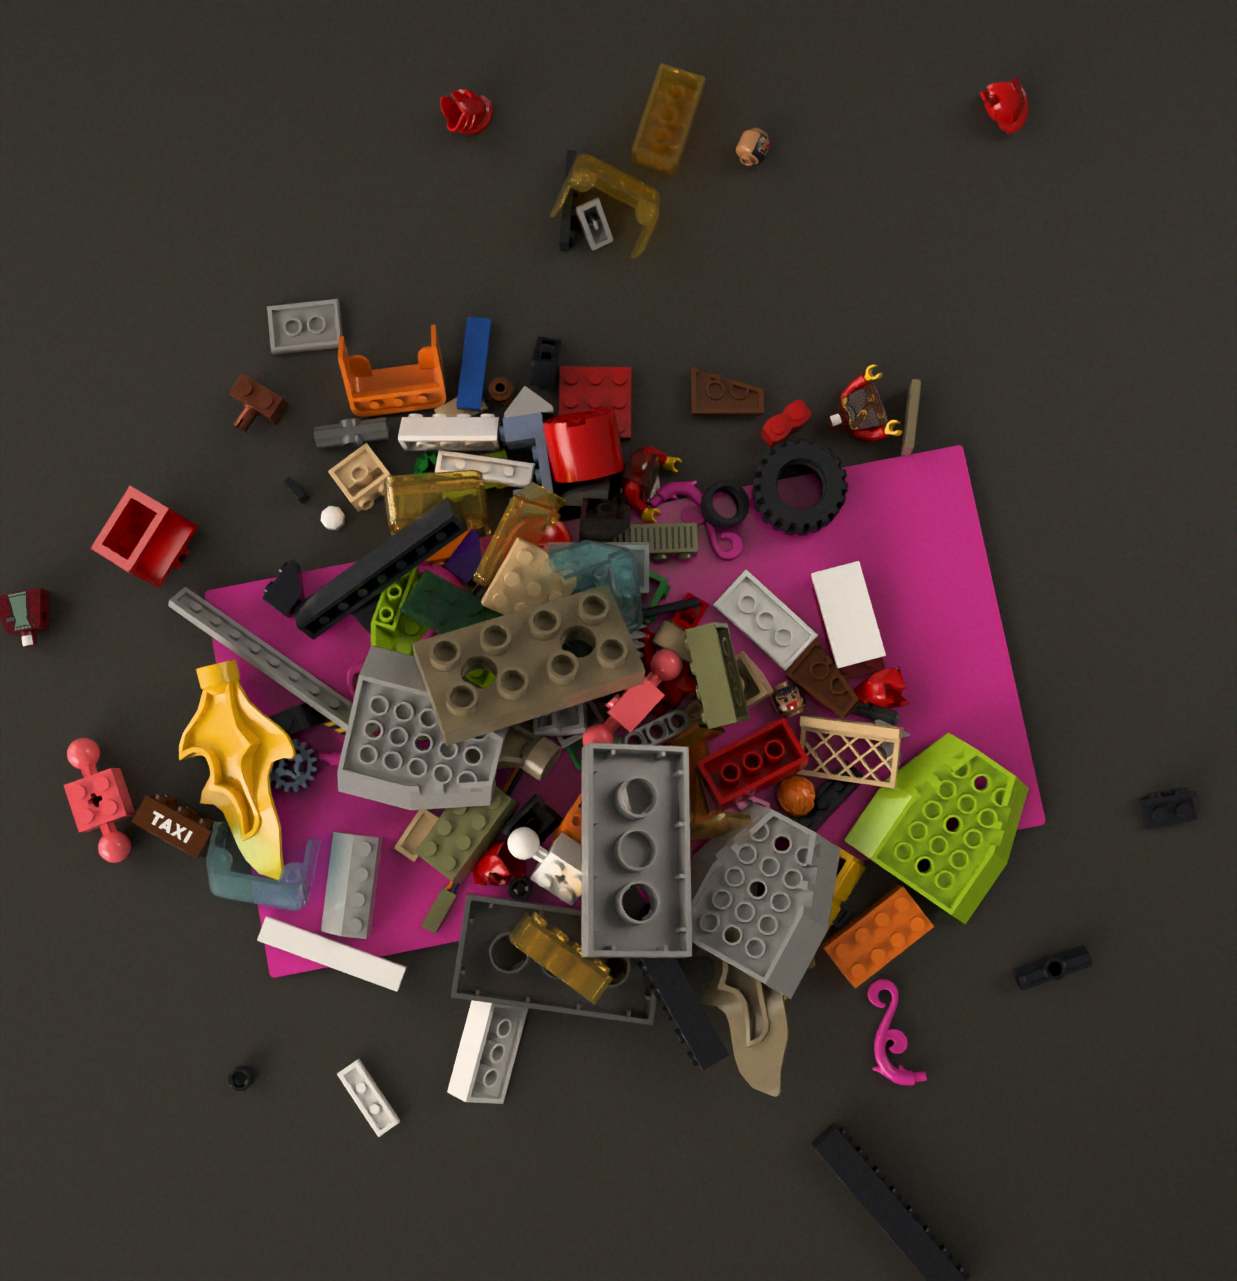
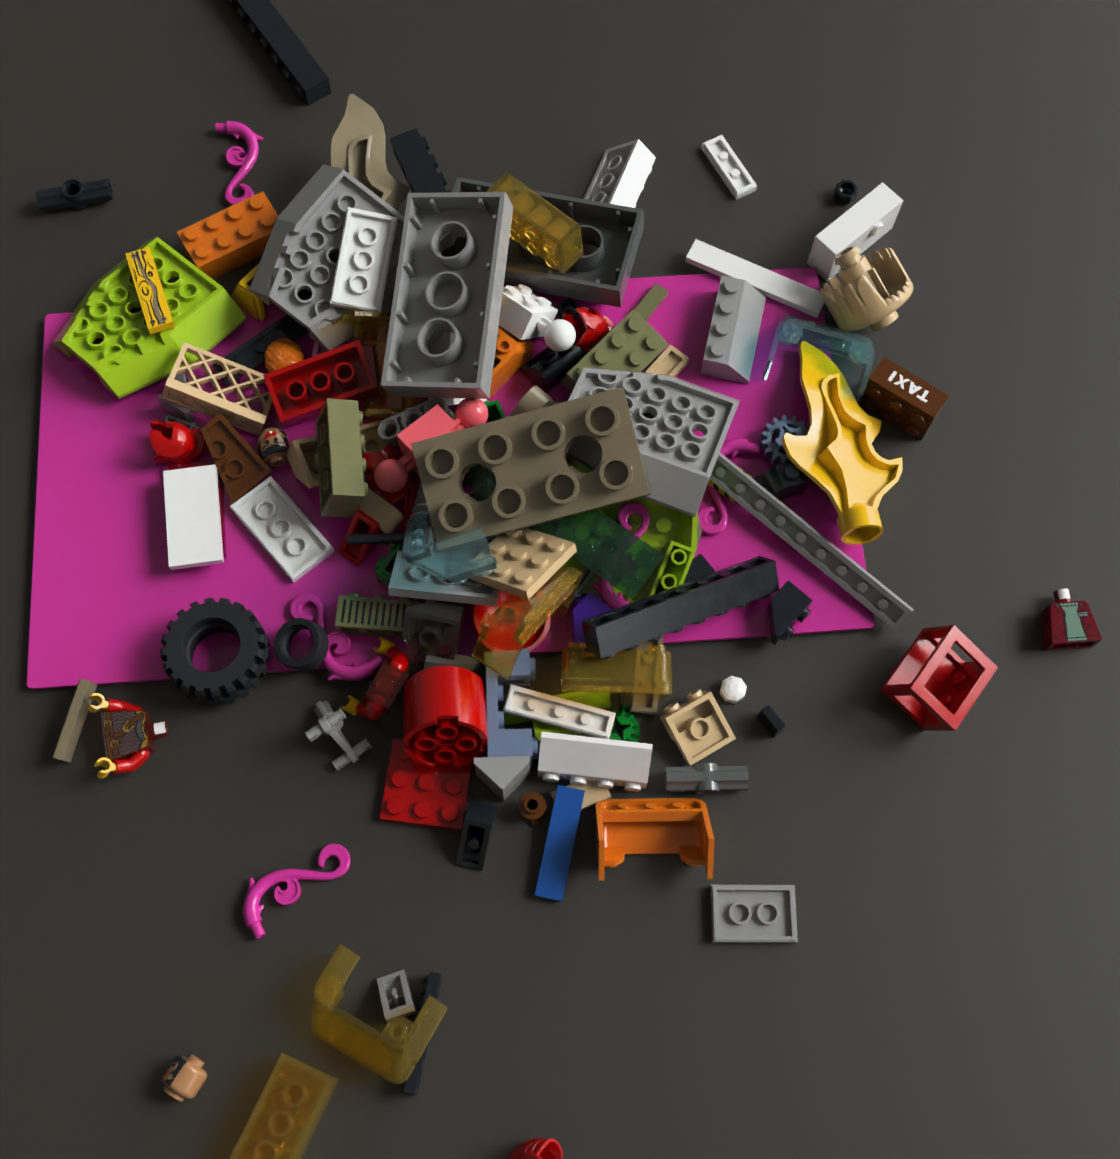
camera: 175 degrees left, 15 degrees down
coral brick [64,738,136,863] -> none
copper brick [229,373,289,433] -> none
reddish brown wing [691,366,764,416] -> none
red brick [760,400,812,448] -> none
none -> yellow tile [125,247,175,335]
none -> dark pink plant [243,843,351,940]
none -> light grey axle [305,701,372,771]
none -> white tile [330,207,398,315]
none -> white brick [807,182,903,281]
none -> tan piece [820,245,913,331]

